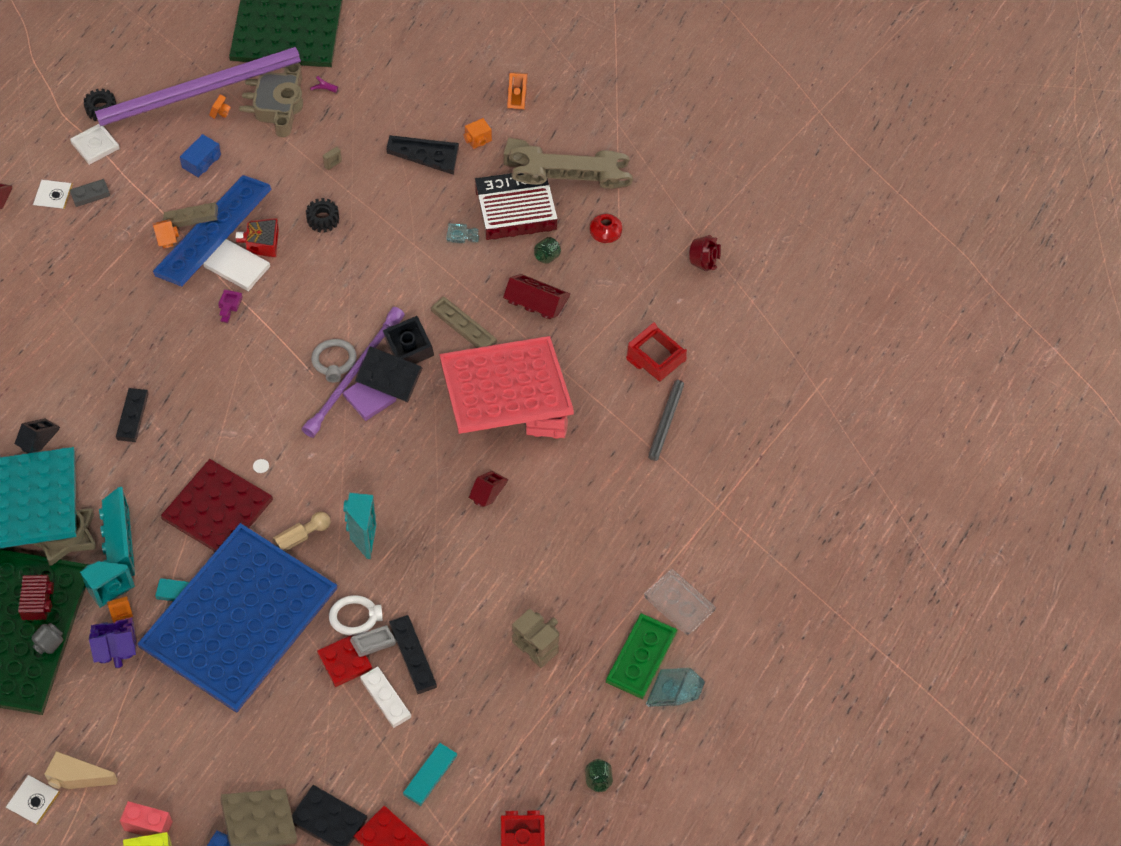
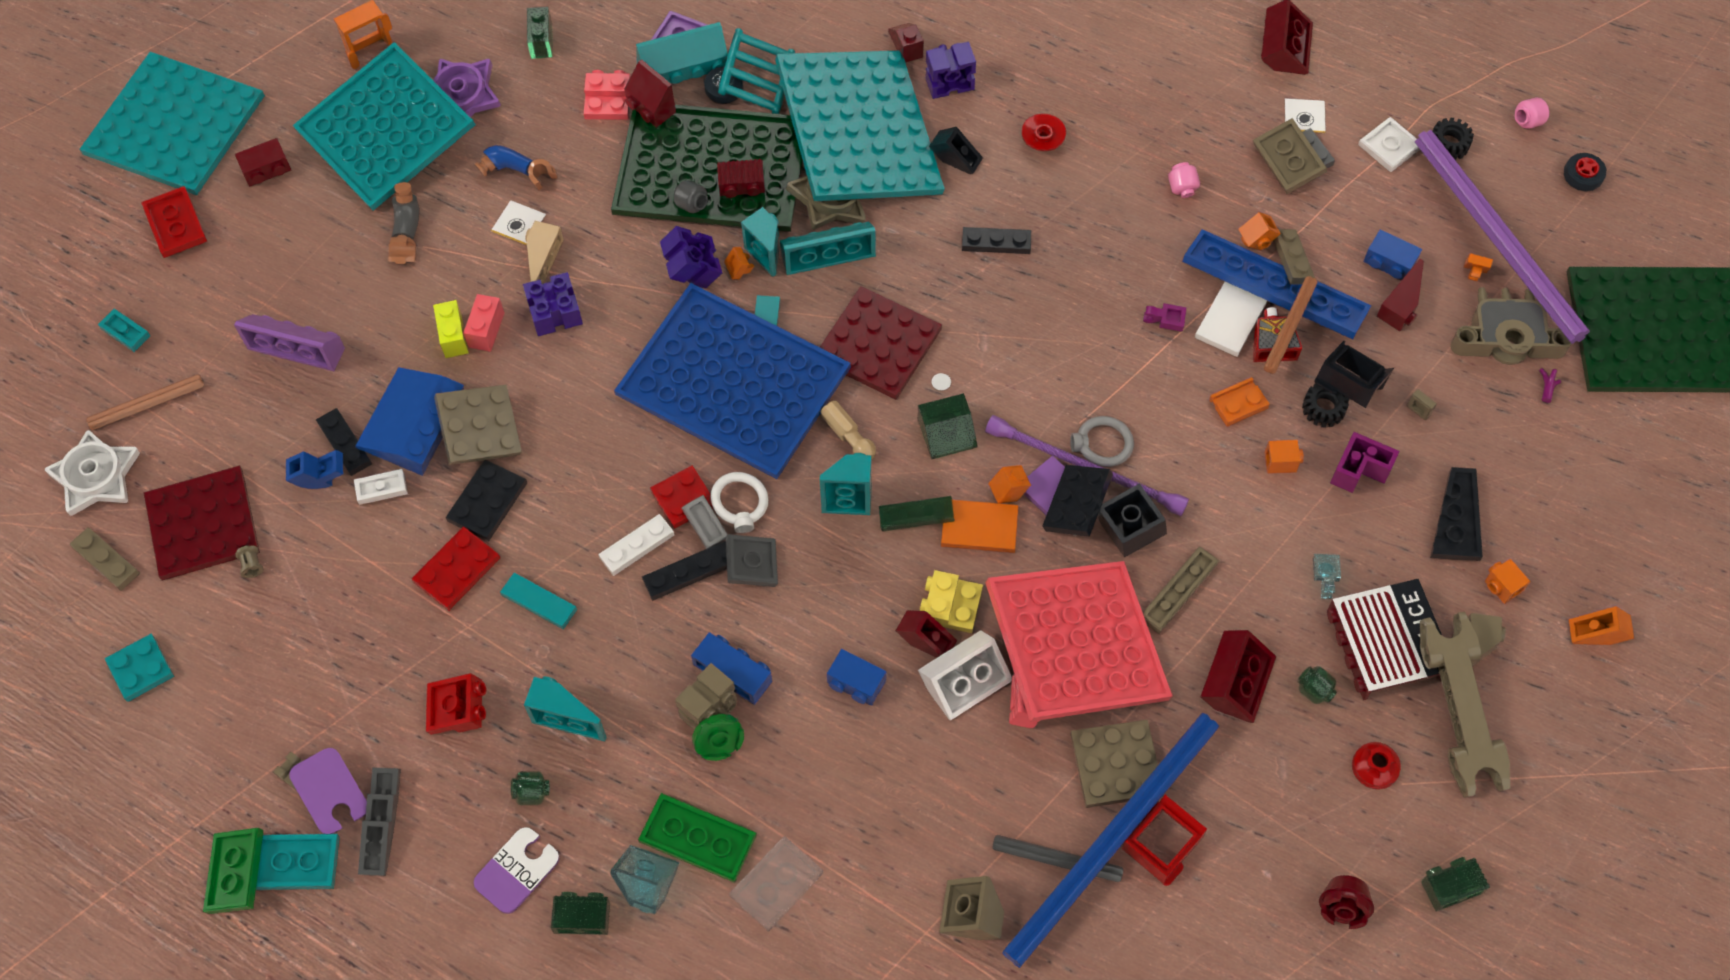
camera: 90 degrees right, 5 degrees up
none -> piece [474,827,559,914]
none -> dark purple brick [523,272,583,337]
none -> teal slope [524,676,607,742]
none -> clear green brick [551,892,610,935]
none -> blue brick [691,632,772,705]
none -> green tile [692,714,744,761]
none -> dark grey tile [726,534,778,587]
none -> blue brick [827,649,887,706]
none -> clear green tile [879,496,955,531]
none -> clear green slope [917,393,978,460]
none -> white slope [918,630,1012,720]
none -> light yellow plate [920,570,983,633]
none -> dark tan slope [939,876,1004,940]
none -> orange tile [941,499,1018,553]
none -> orange brick [988,465,1031,504]
none -> blue axle [1002,713,1219,968]
none -> red dish [1022,114,1066,151]
none -> dark tan plate [1071,720,1163,808]
none -> bright pink head [1168,162,1200,198]
none -> orange plate [1209,377,1270,427]
none -> dark tan plate [1253,118,1327,194]
none -> nougat axle [1264,276,1318,374]
none -> orange brick [1264,440,1304,474]
none -> black piece [1314,341,1395,408]
none -> magenta brick [1330,432,1400,493]
none -> dark red slope [1376,259,1424,331]
none -> clear green brick [1421,857,1490,912]
none -> bright pink head [1515,97,1549,129]
none -> black wheel [1563,153,1607,191]

